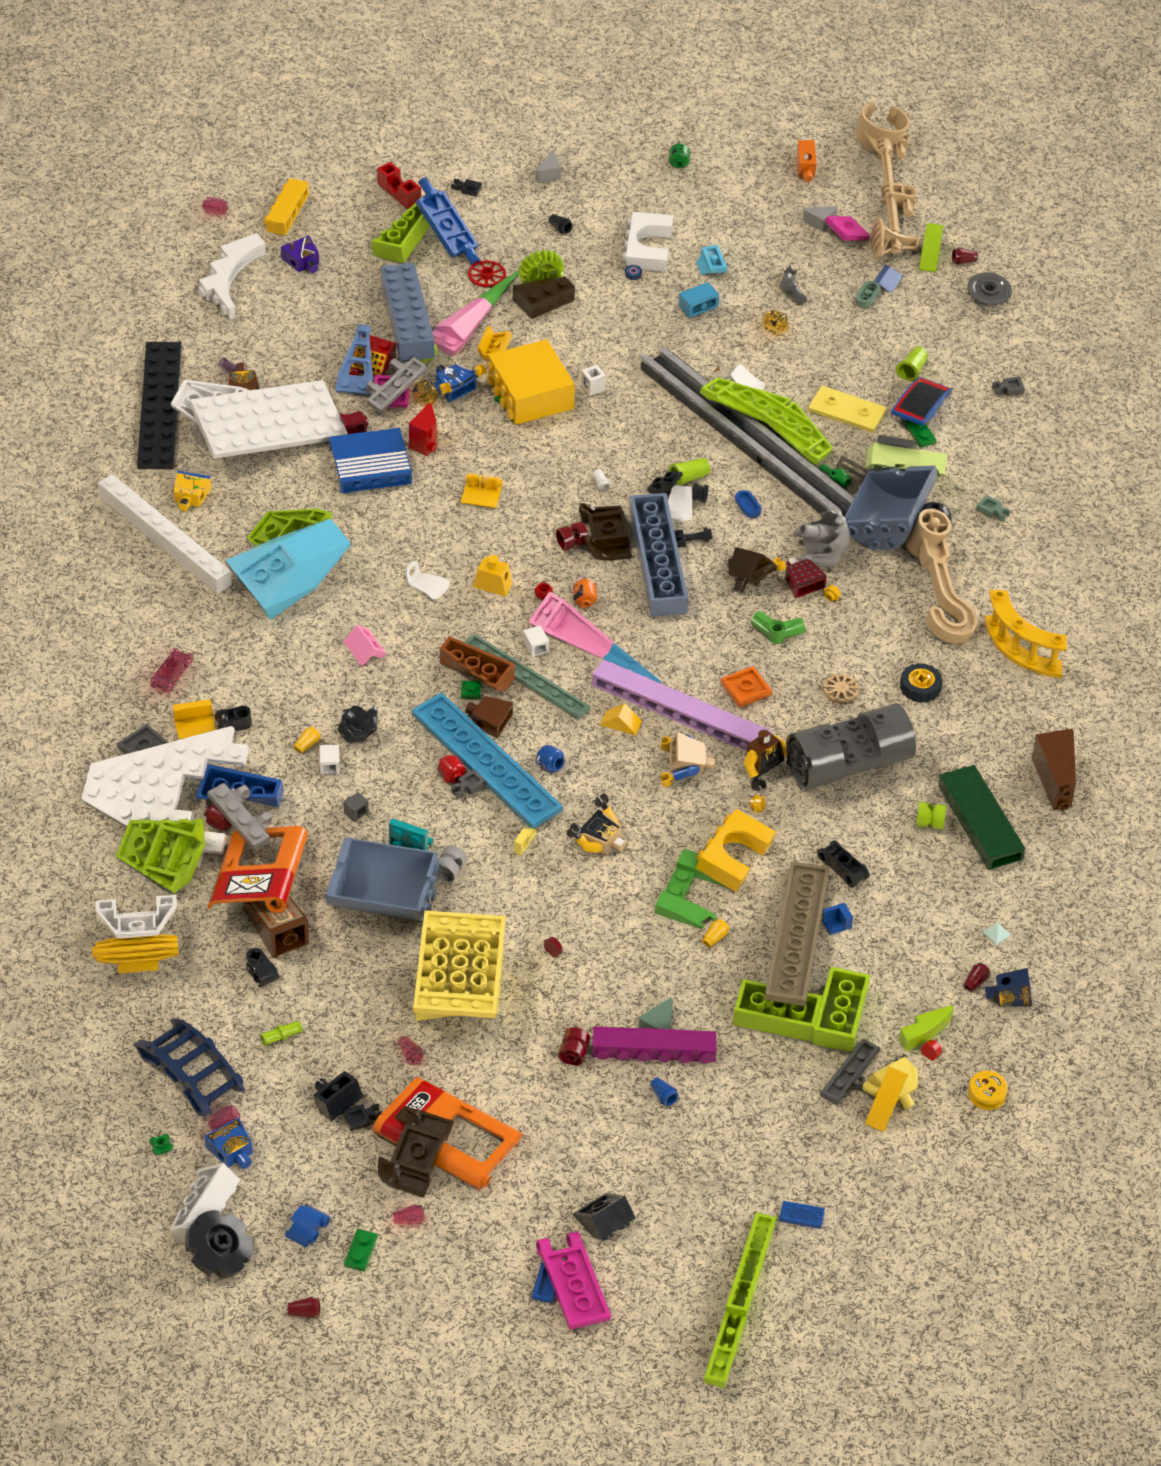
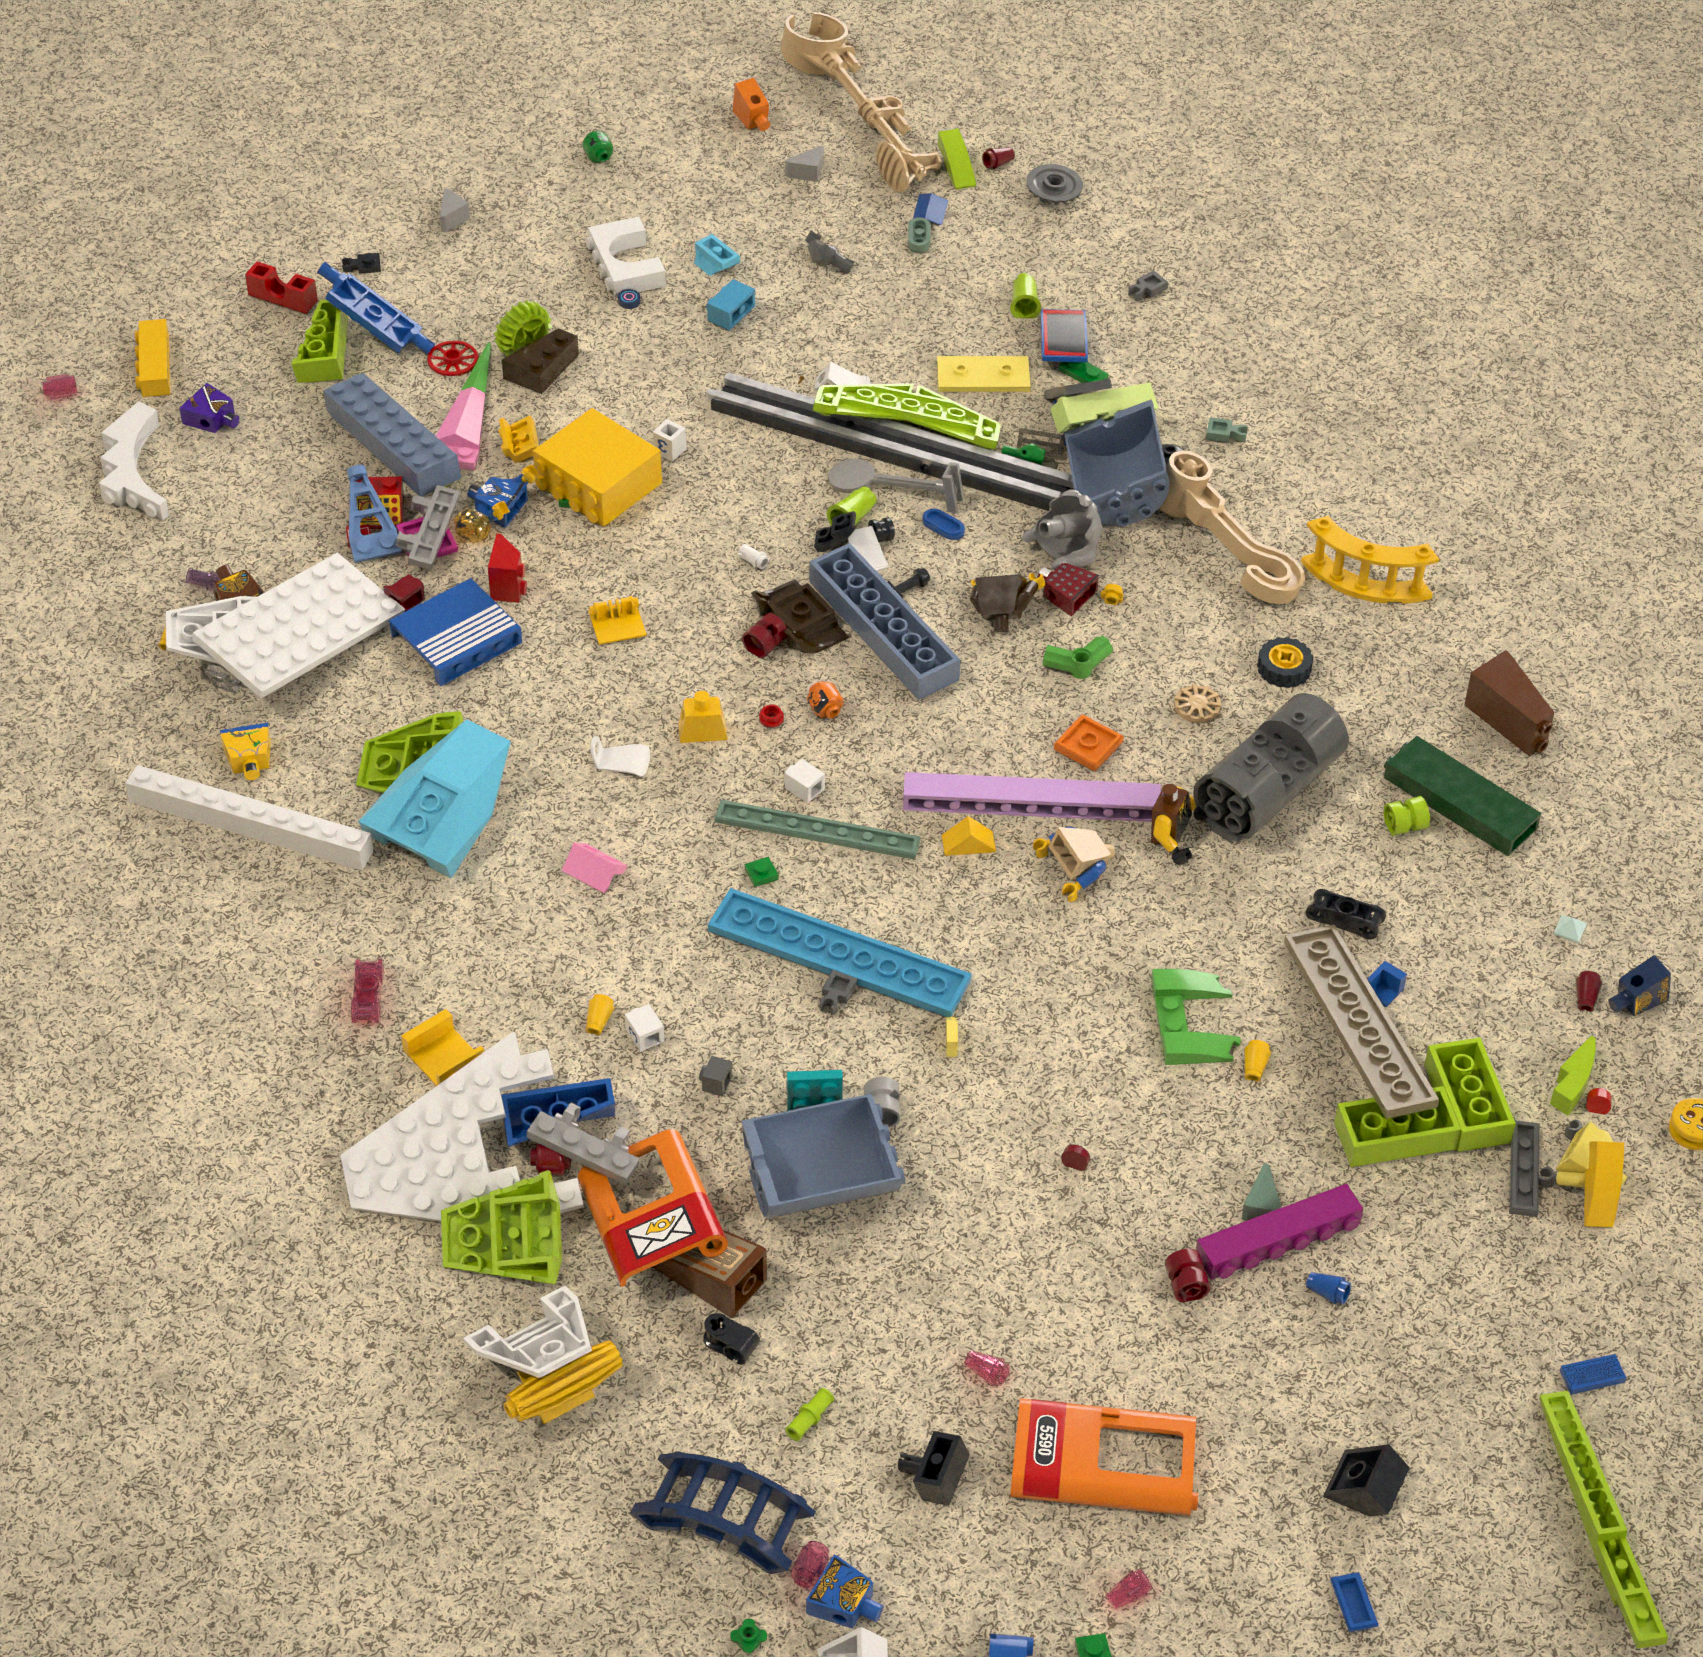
camera: 25 degrees left, 0 degrees up
dark grey plate [117,724,169,754] -> none
black plate [137,342,182,469] -> none
black piece [214,705,252,731] -> none
black hair [338,705,378,744] -> none
black plate [343,1104,382,1131] -> none
dark brown piece [378,1106,454,1198] -> none
light yellow wedge [413,911,506,1021] -> none
red head [437,755,466,783] -> none
dark orange wedge [440,636,515,691] -> none
reddish brown torso [465,696,513,738] -> none
bright pink plate [528,592,662,684] -> none
blue head [536,745,565,773] -> none
dark pink hinge [536,1231,611,1330] -> none
black cone [548,214,573,234] -> none
torso [567,793,626,854] -> none
yellow arch [696,808,776,892] -> none
yellow plate [750,794,766,813] -> none
clear yellow head [762,310,789,335] -> none
dark pink plate [825,216,870,241] -> none
none -> light grey piece [828,459,964,514]

